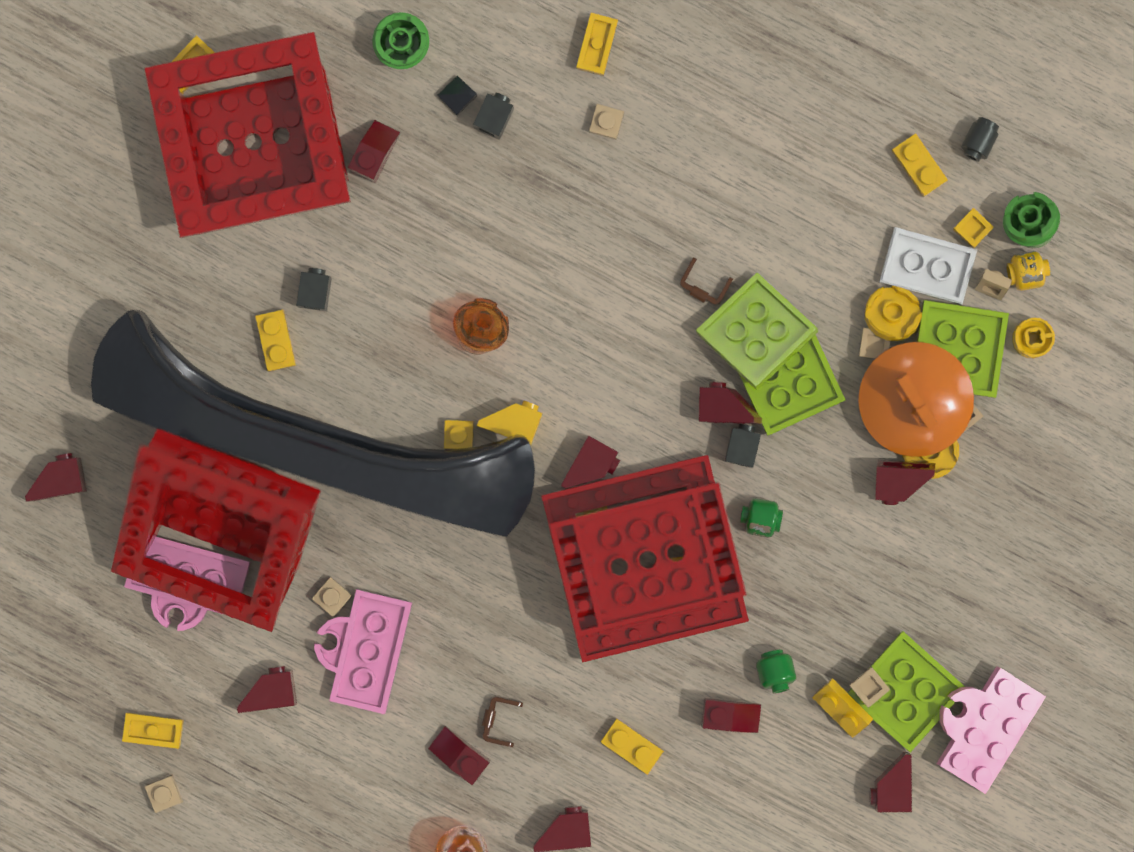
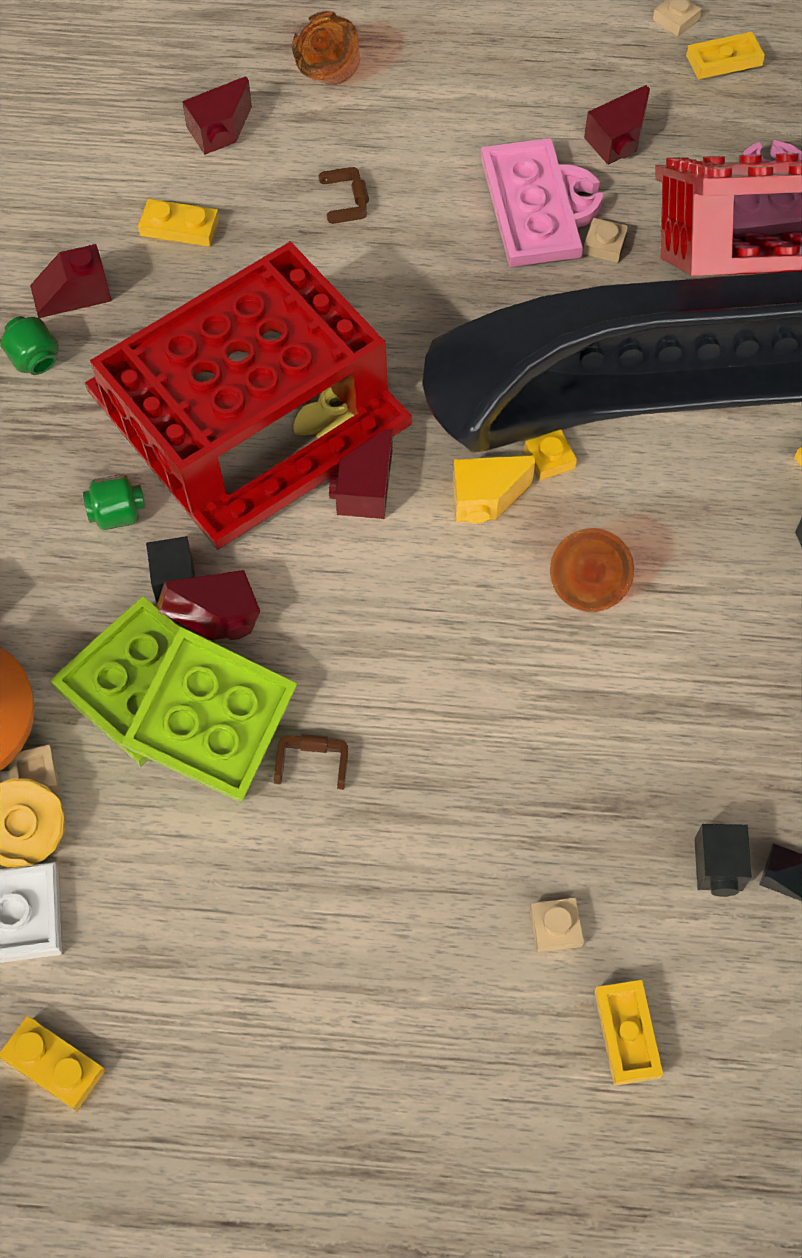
camera: 150 degrees right, 25 degrees down
dark red slope [428,726,491,786] -> none

